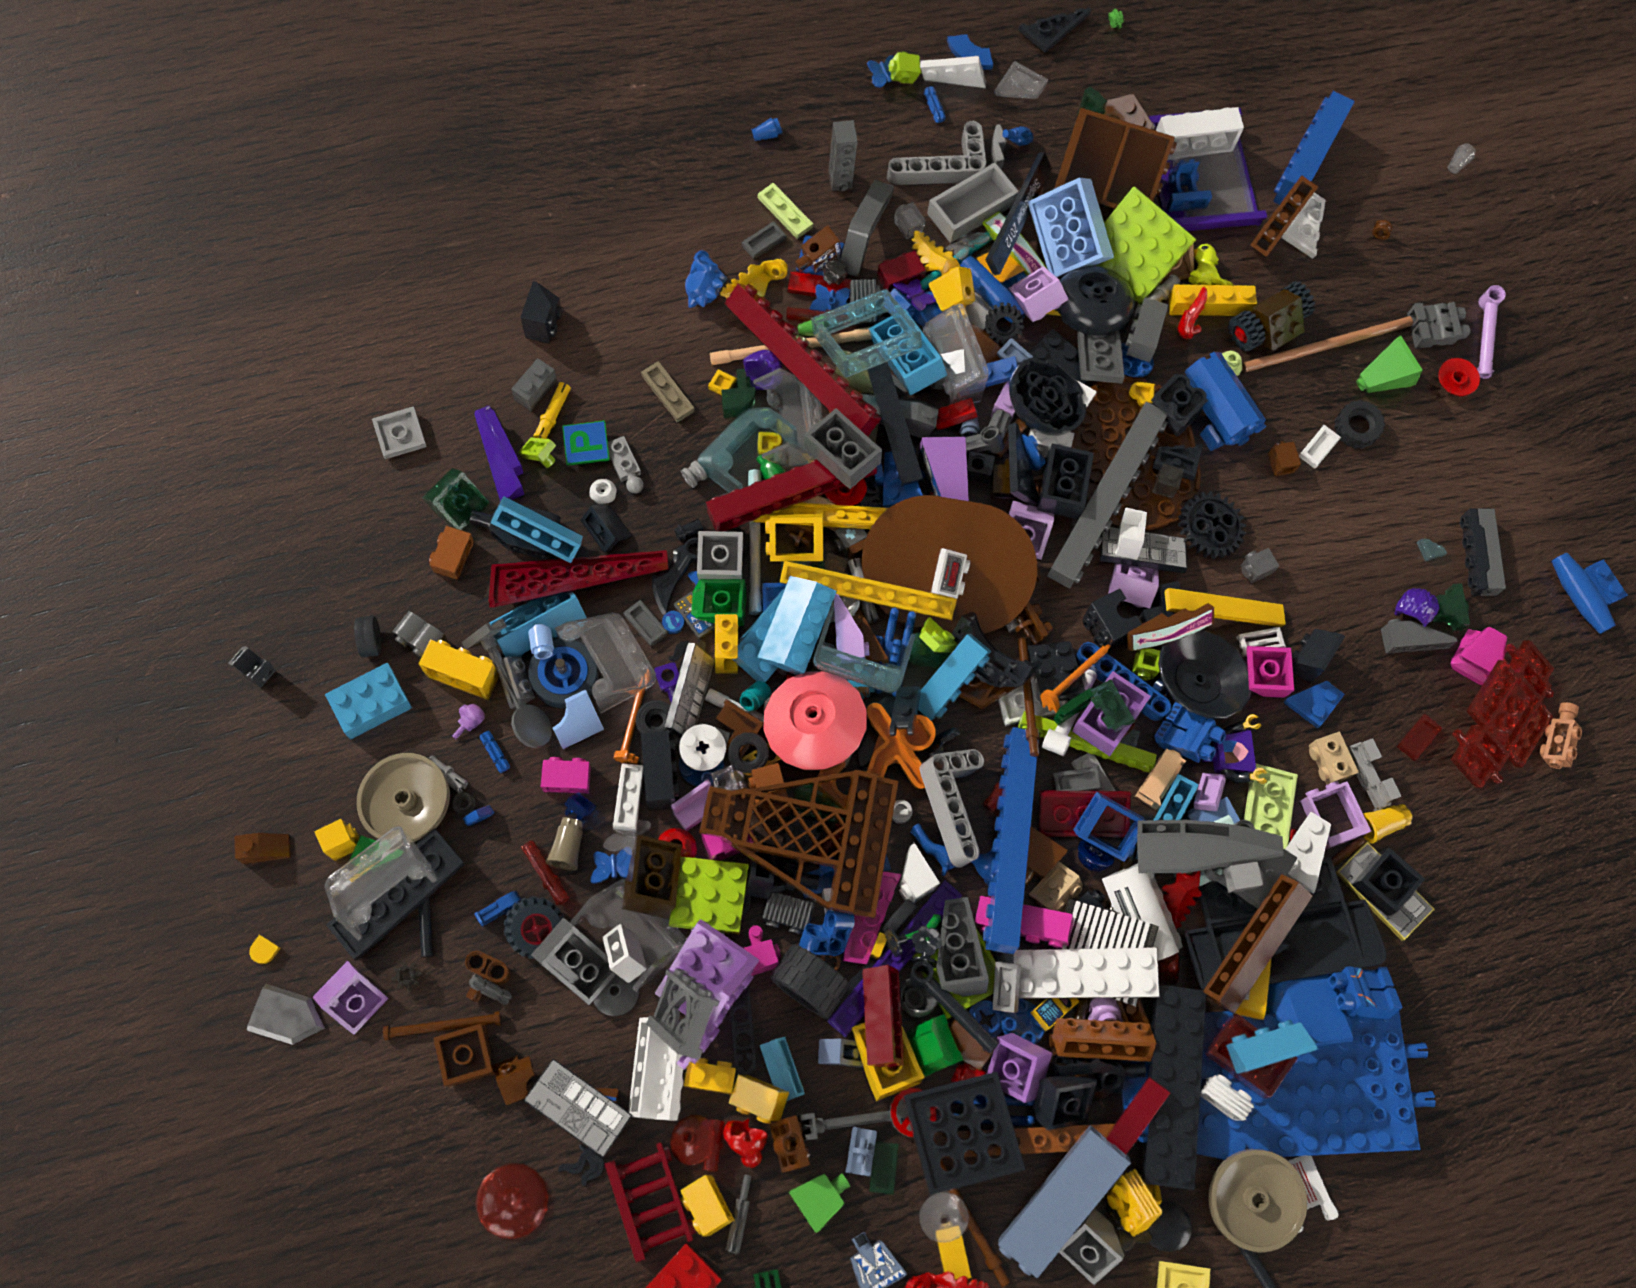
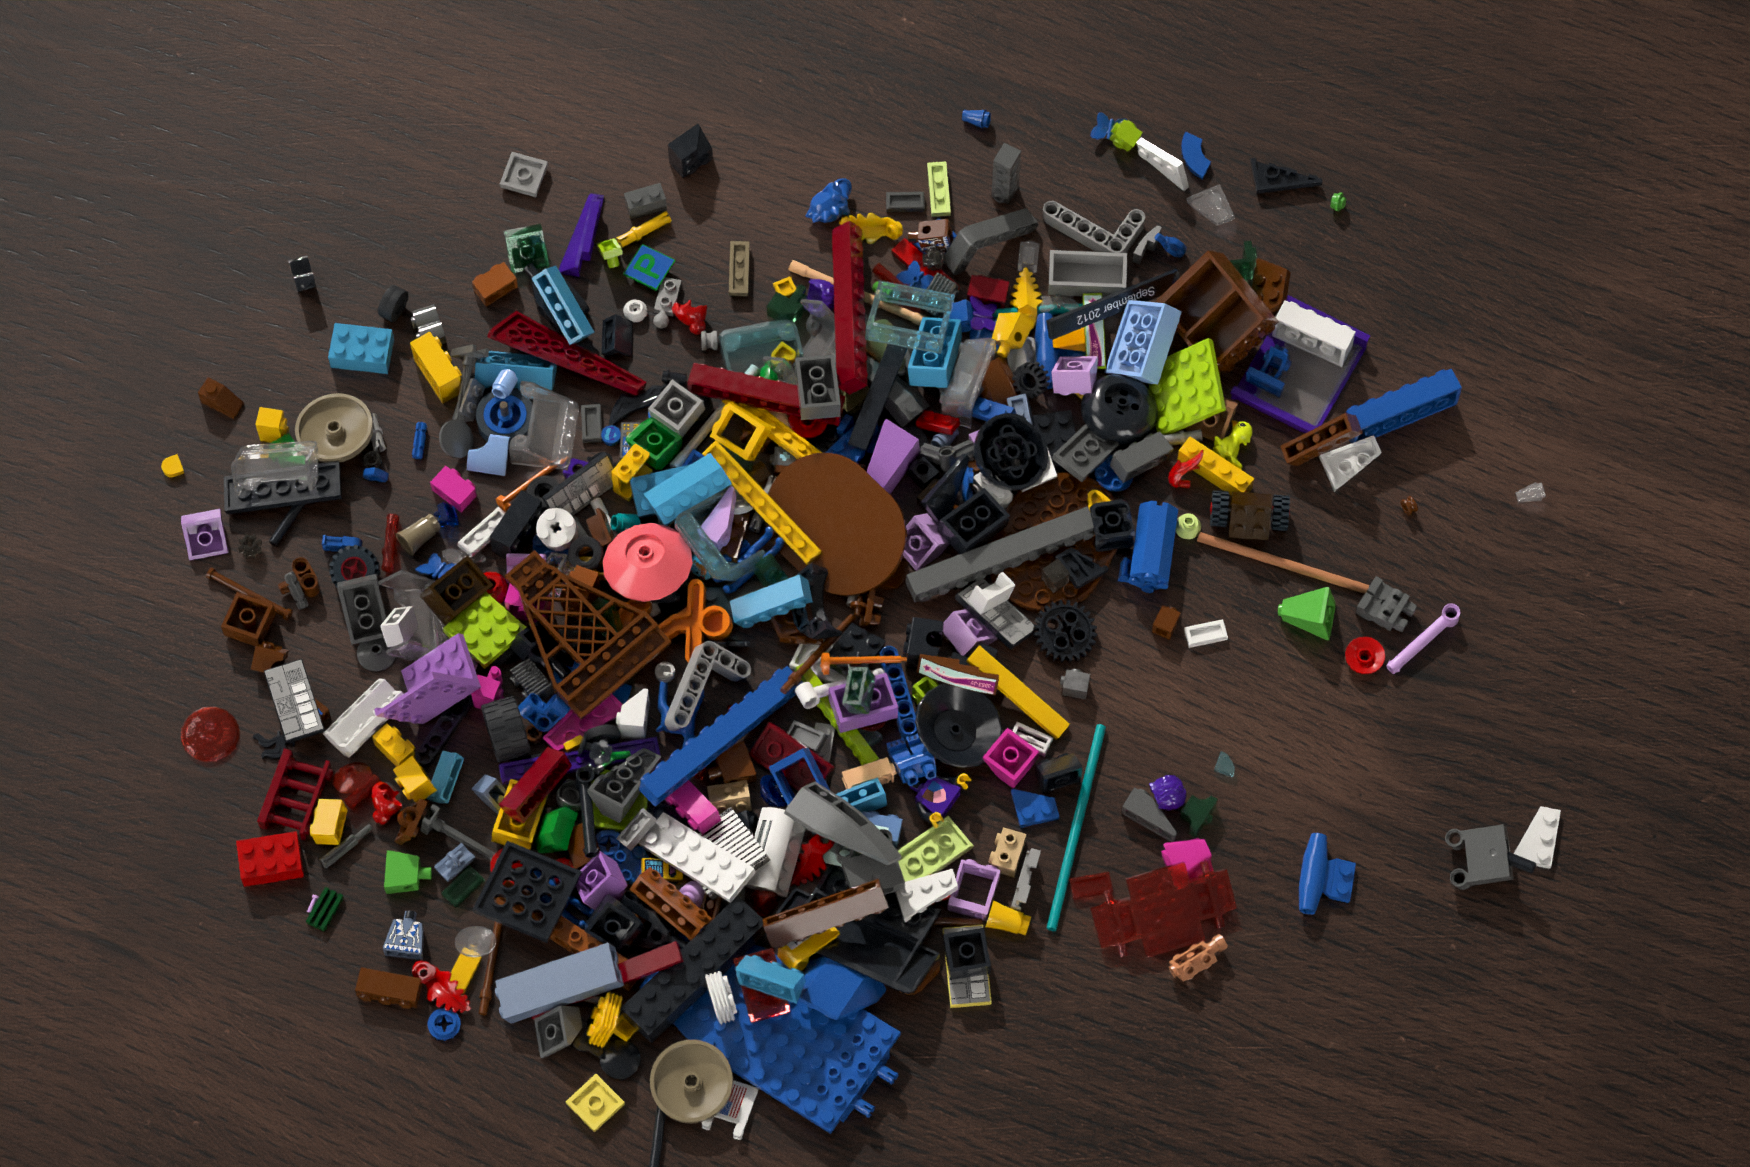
camera: 45 degrees right, 5 degrees down
flat silver tile [247,984,325,1045] -> none
medium lavender piece [452,703,485,739] -> none
dark grey fence [646,968,719,1060] -> none
black hinge [890,686,921,736] -> none
lime wing [919,617,958,652] -> none
blue axle [924,86,946,123] -> none
slope [931,548,970,599] -> none
dark green tile [1054,688,1097,726] -> none
lavender tile [1194,773,1226,811] -> none
light grey brick [1223,862,1264,893] -> none
blue hips [1328,966,1403,1019] -> none
black tyre [1334,400,1385,449] -> none
piece [1460,508,1506,596] -> none
none -> red piece [672,300,707,334]
none -> teal piece [1046,724,1106,931]

